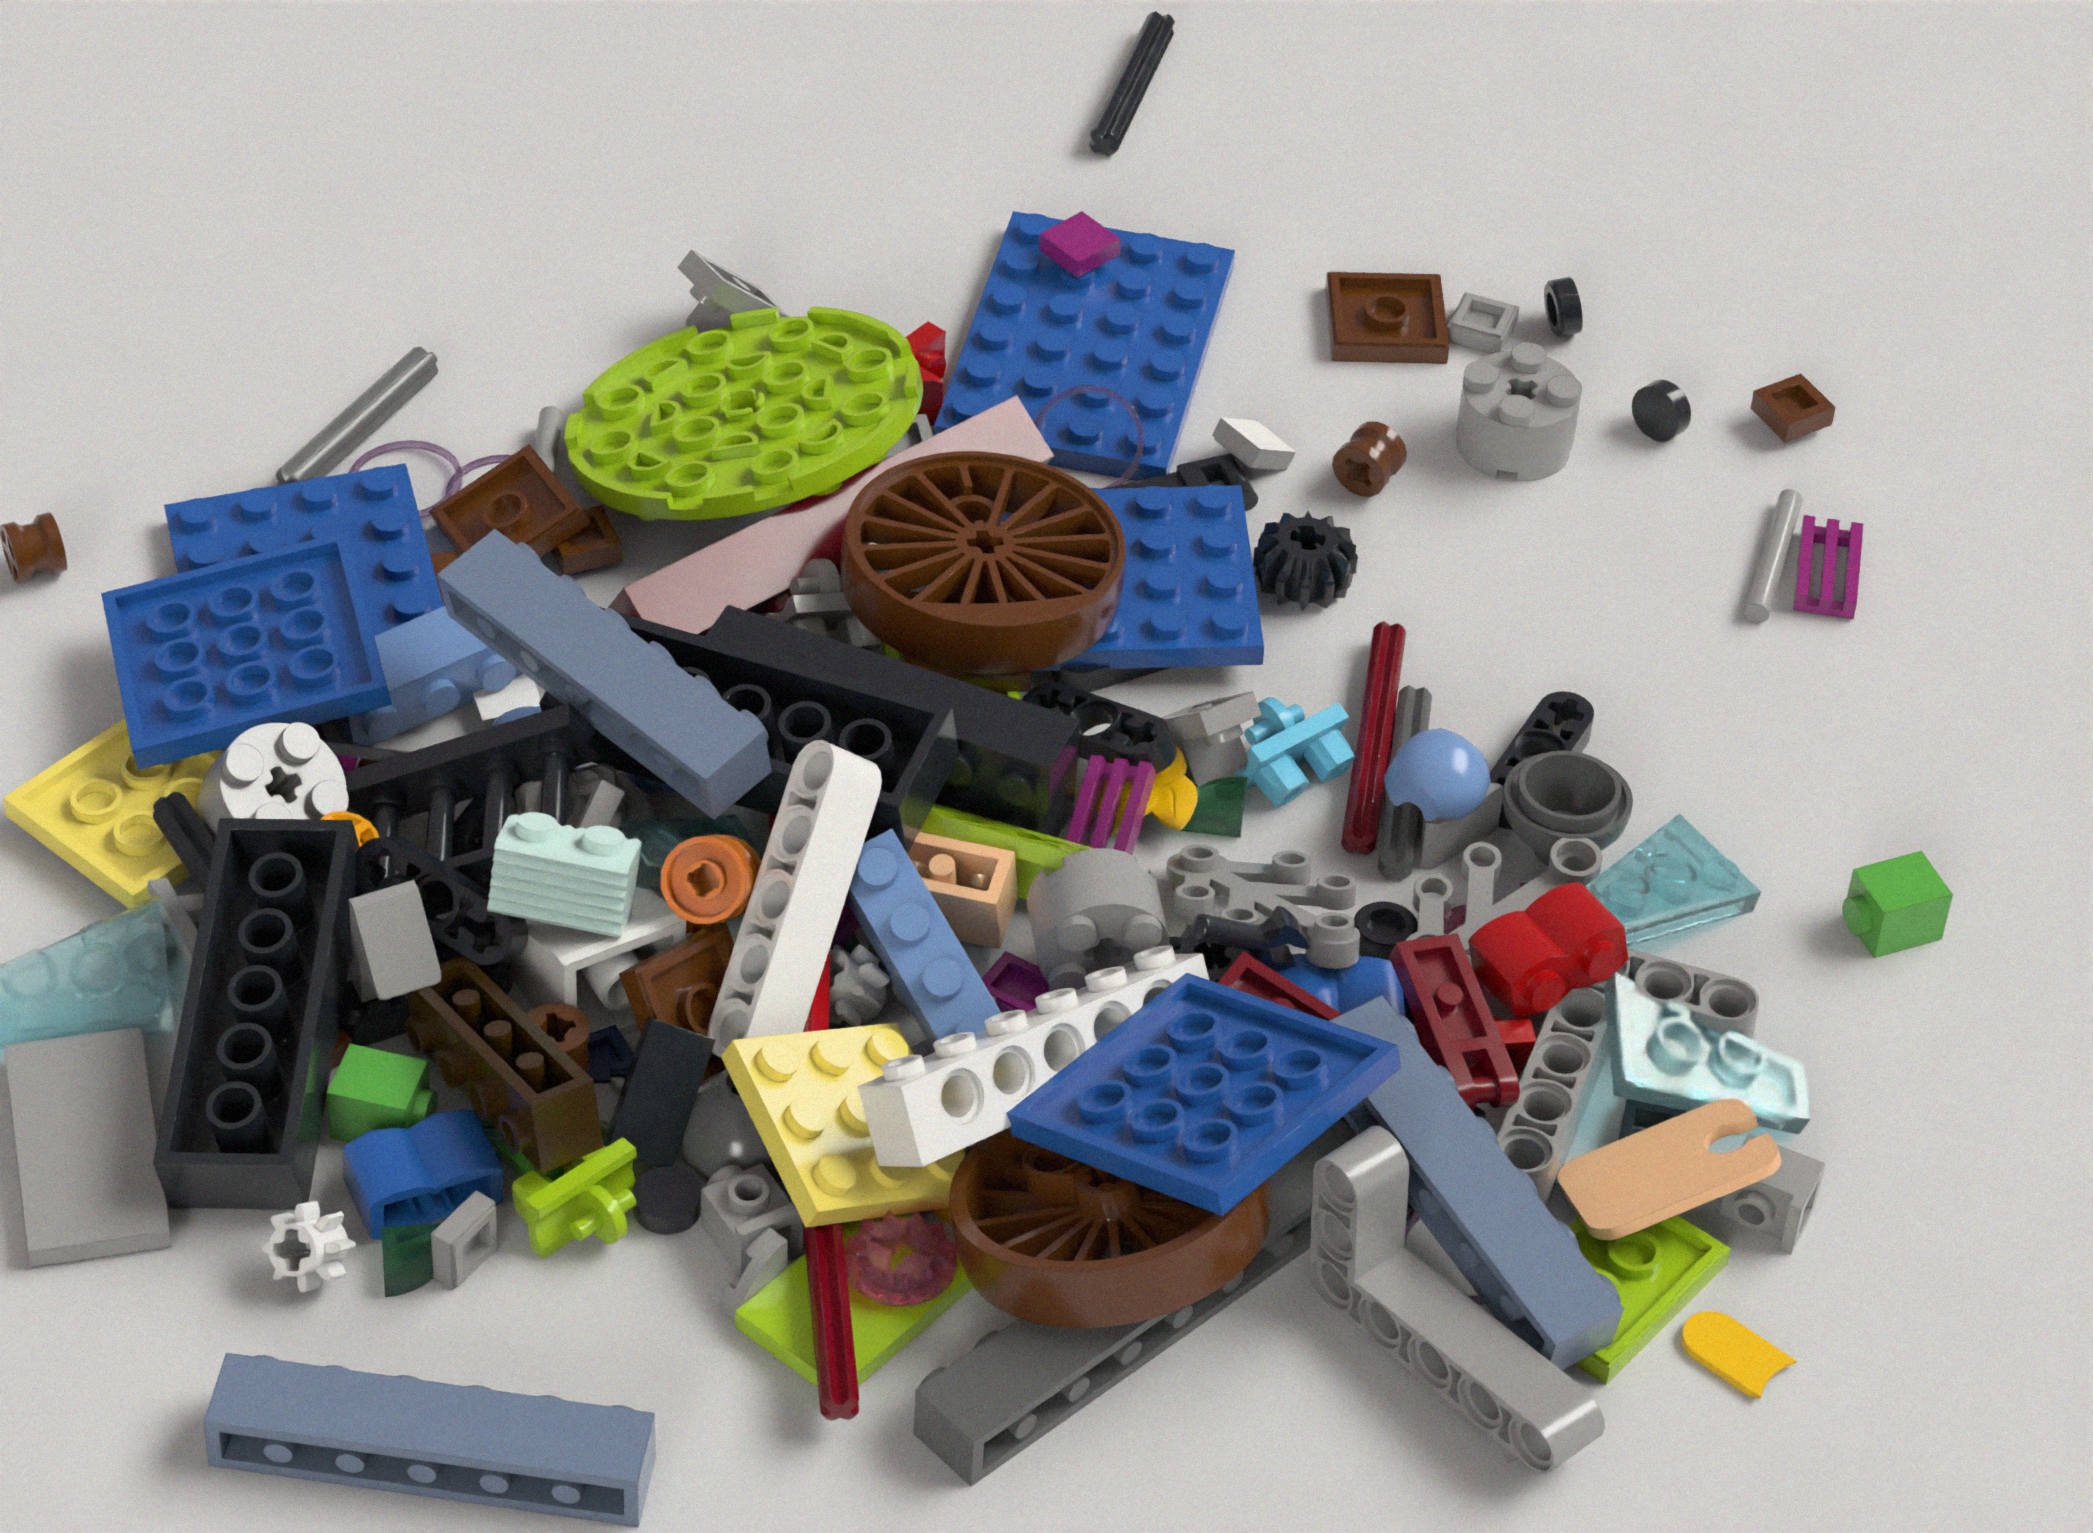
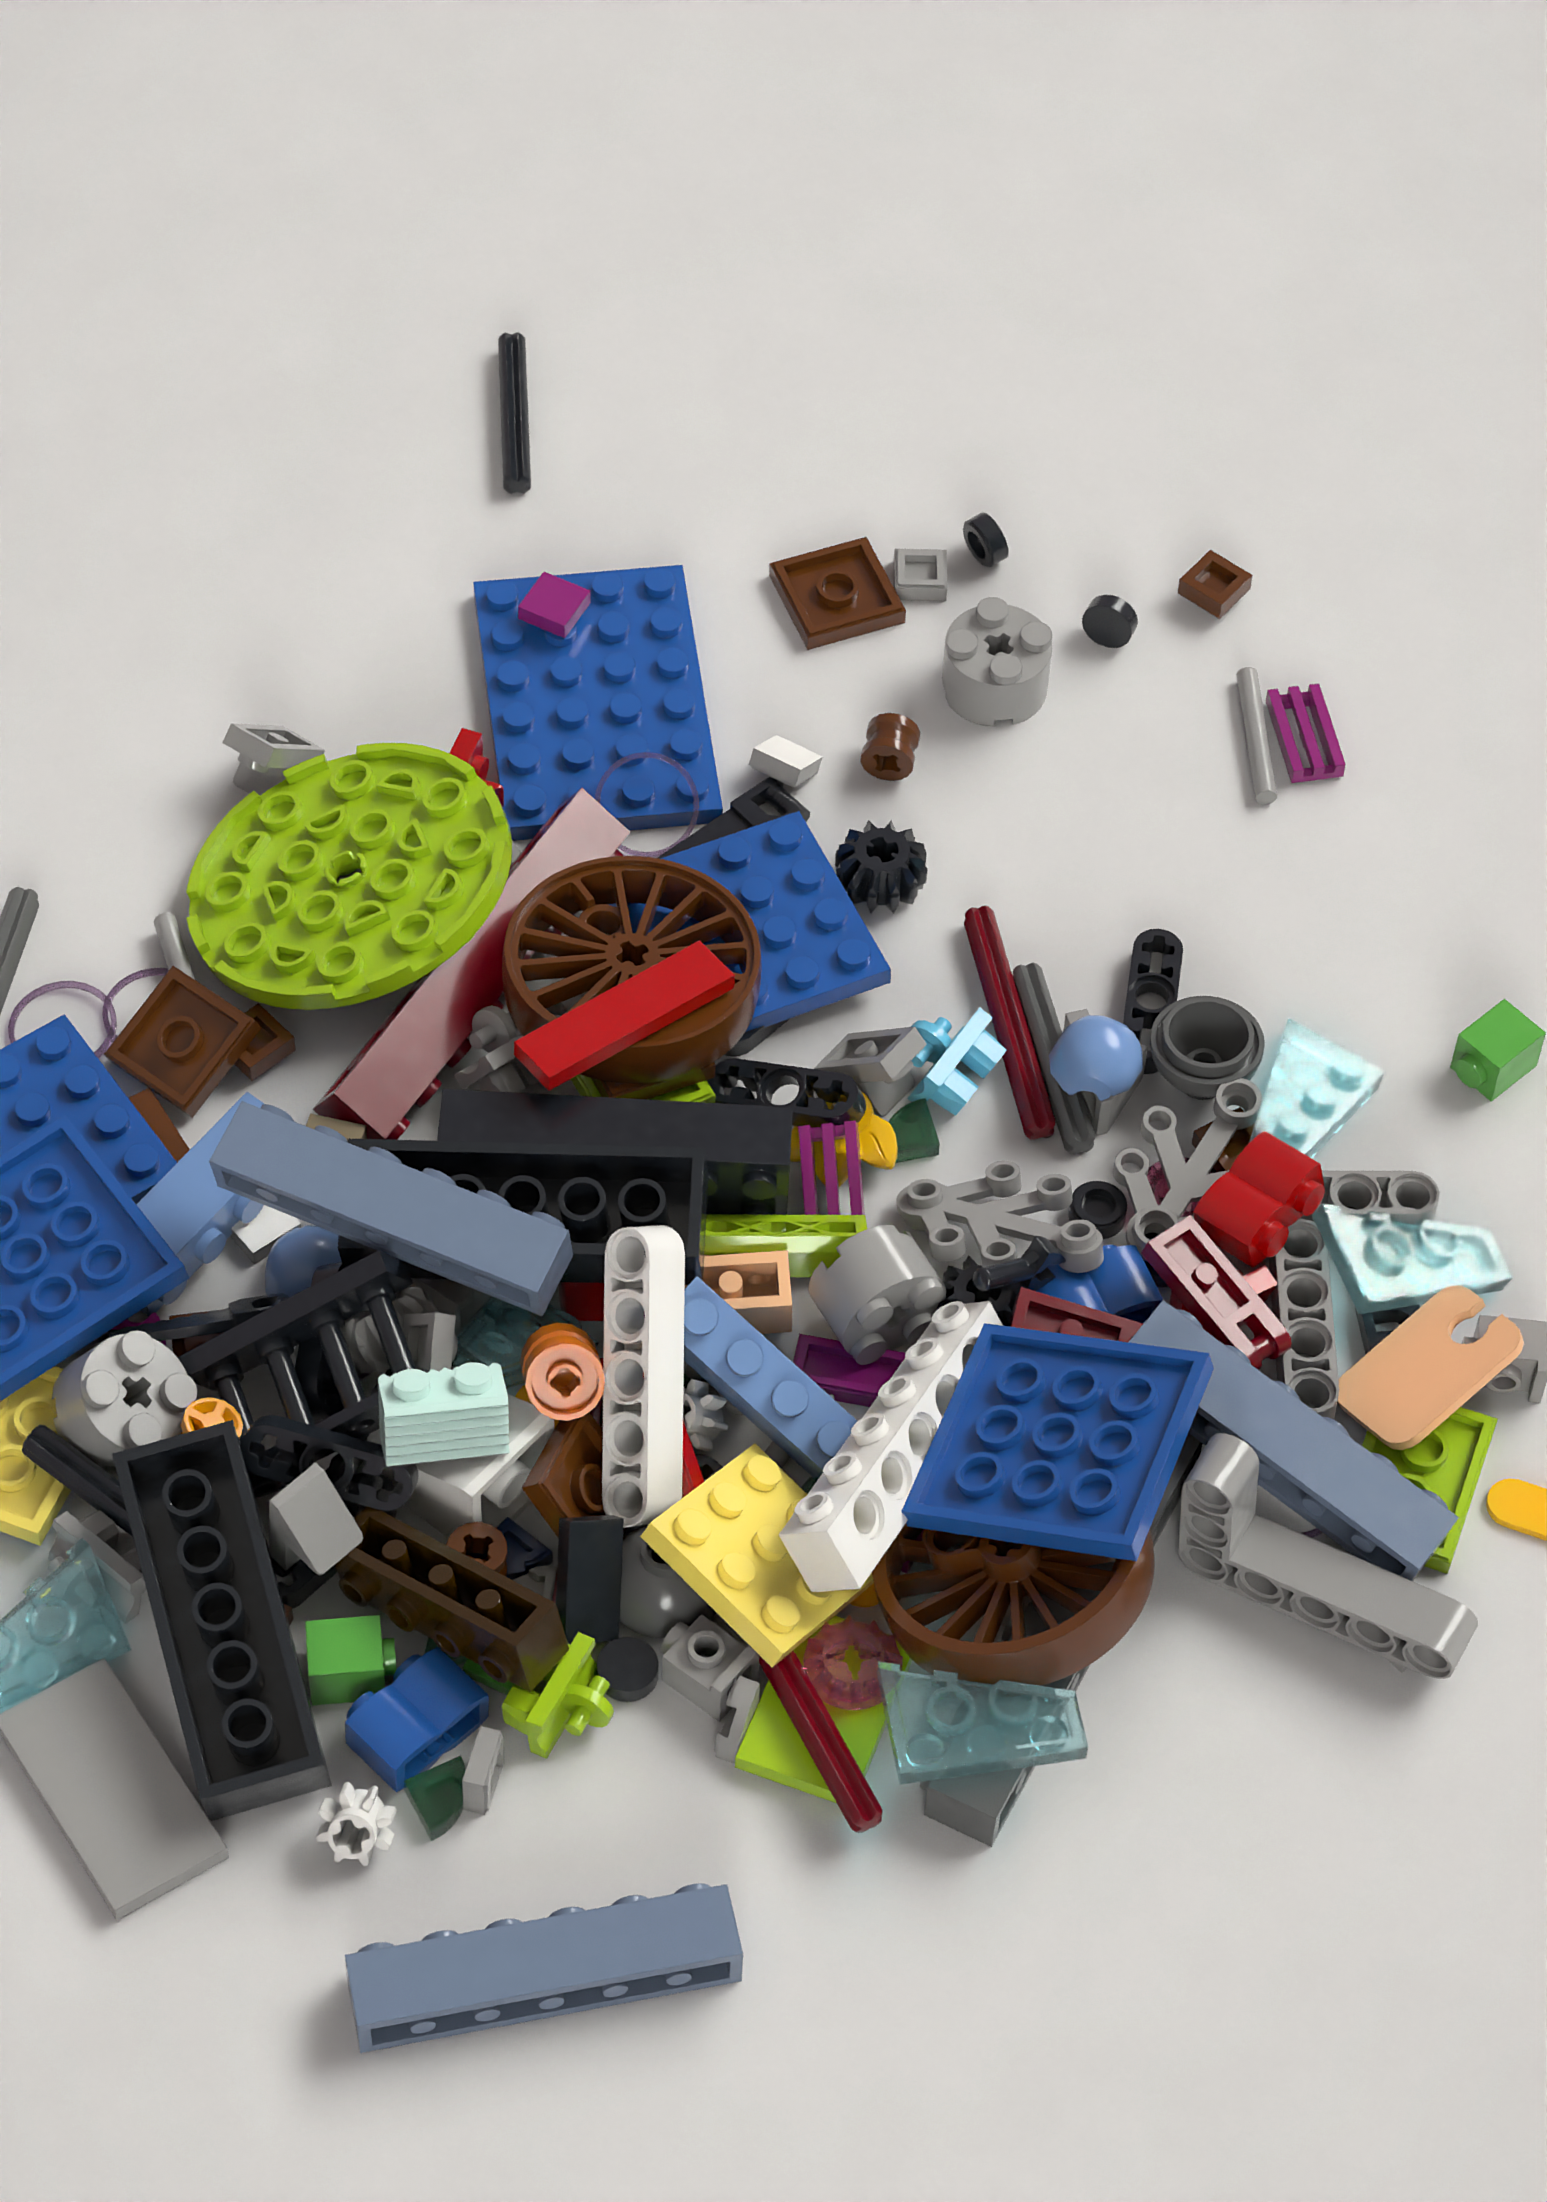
camera: 20 degrees left, 10 degrees up
none -> red tile [514,940,735,1091]
none -> clear light blue wing [877,1661,1088,1785]

